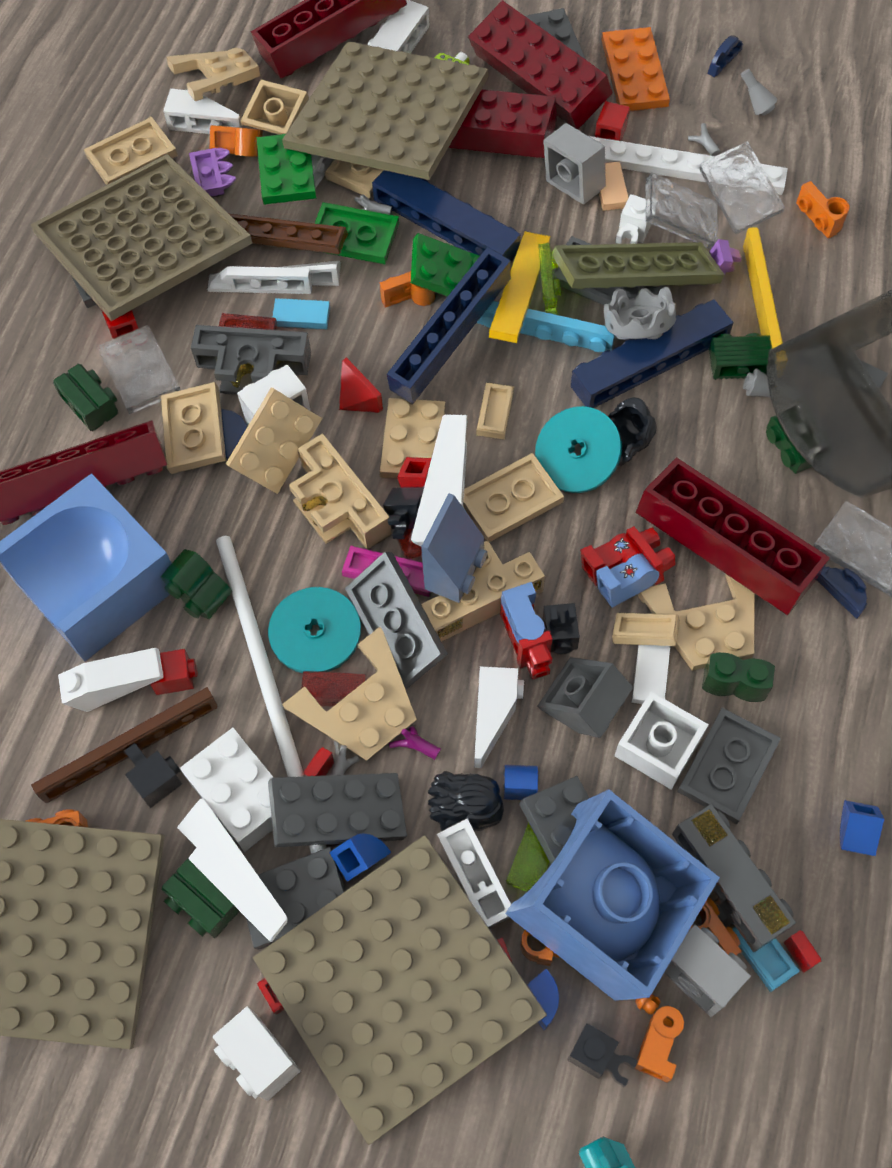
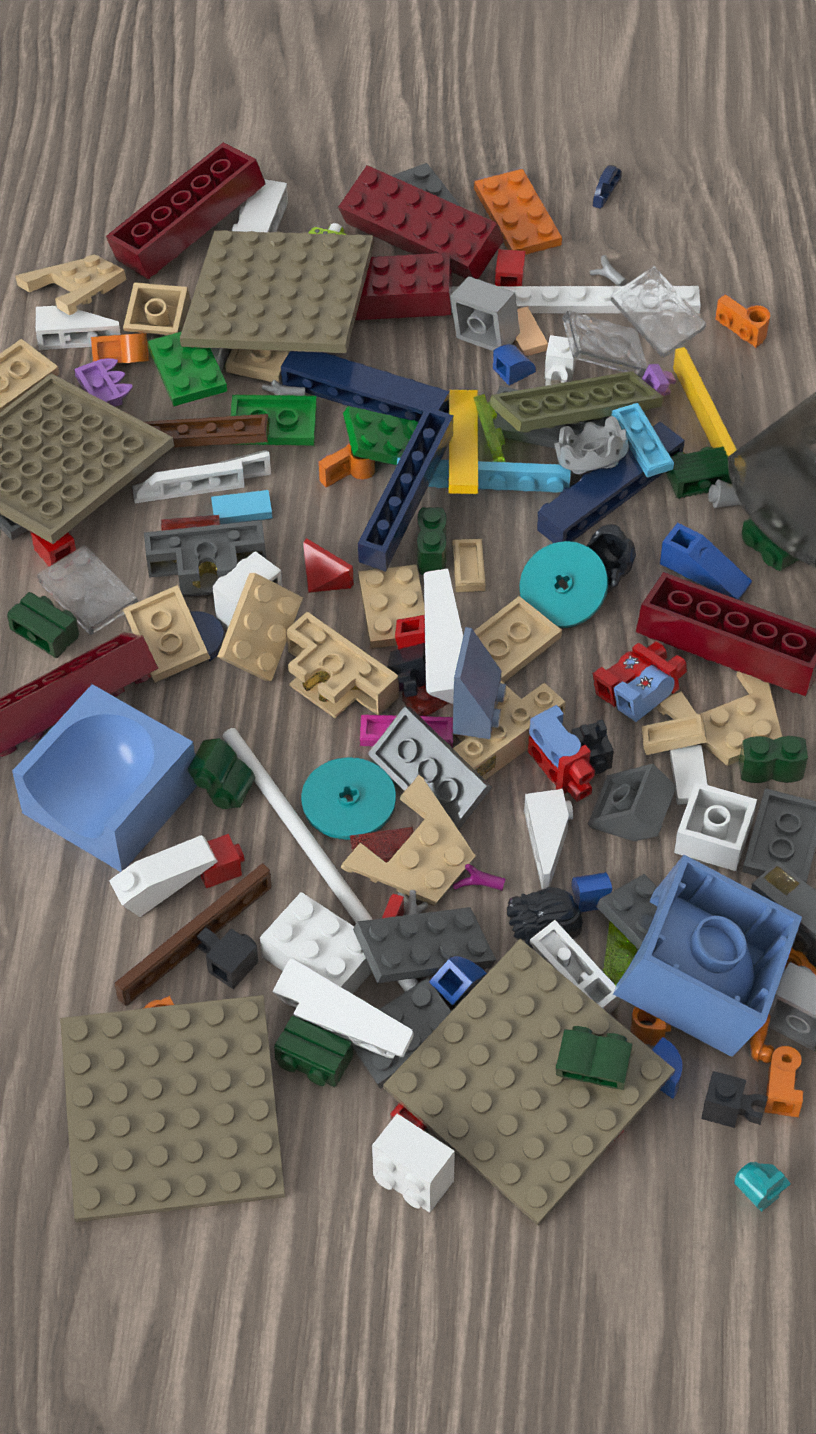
camera: 15 degrees left, 10 degrees down
light grey cone [741,69,777,116] -> none
none -> dark green brick [417,507,446,575]
none -> blue brick [493,344,536,386]
none -> dark green brick [555,1026,633,1090]
none -> medium azure tile [611,403,674,477]
none -> blue slope [660,522,752,600]

